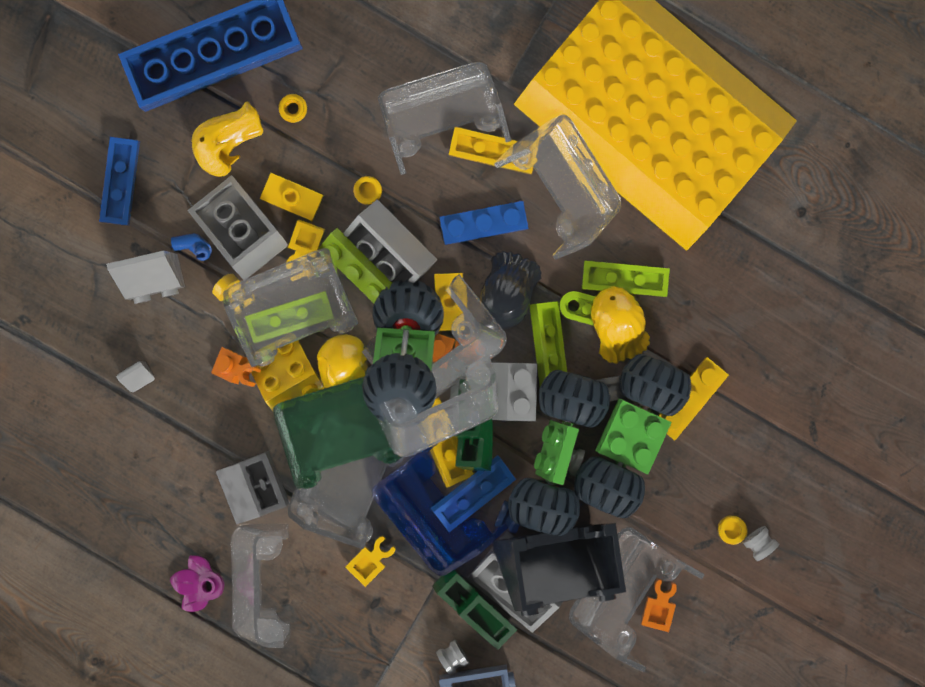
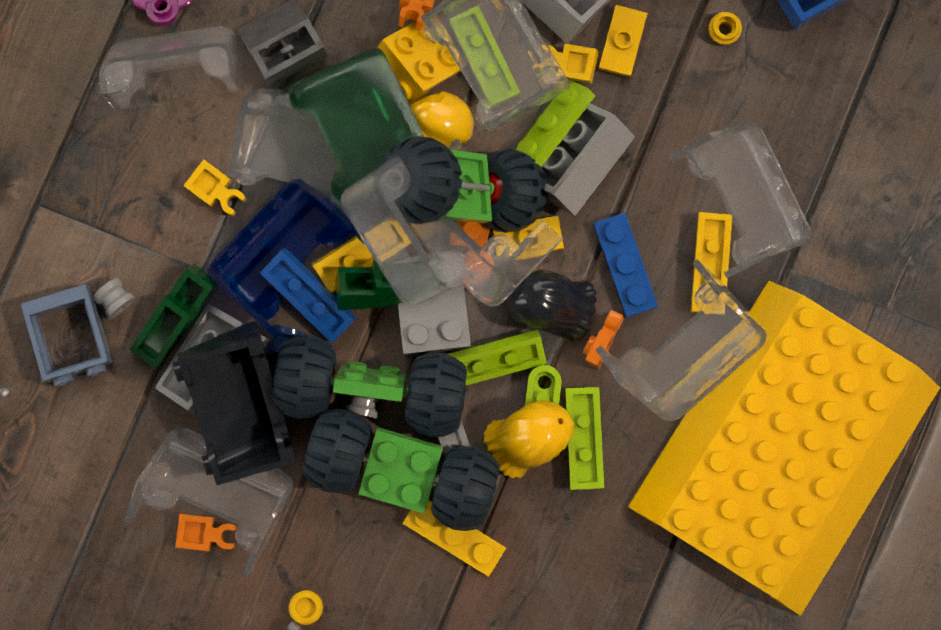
camera: 85 degrees right, 5 degrees down
yellow tile [353,176,382,205] -> none
none -> orange plate [583,310,624,370]

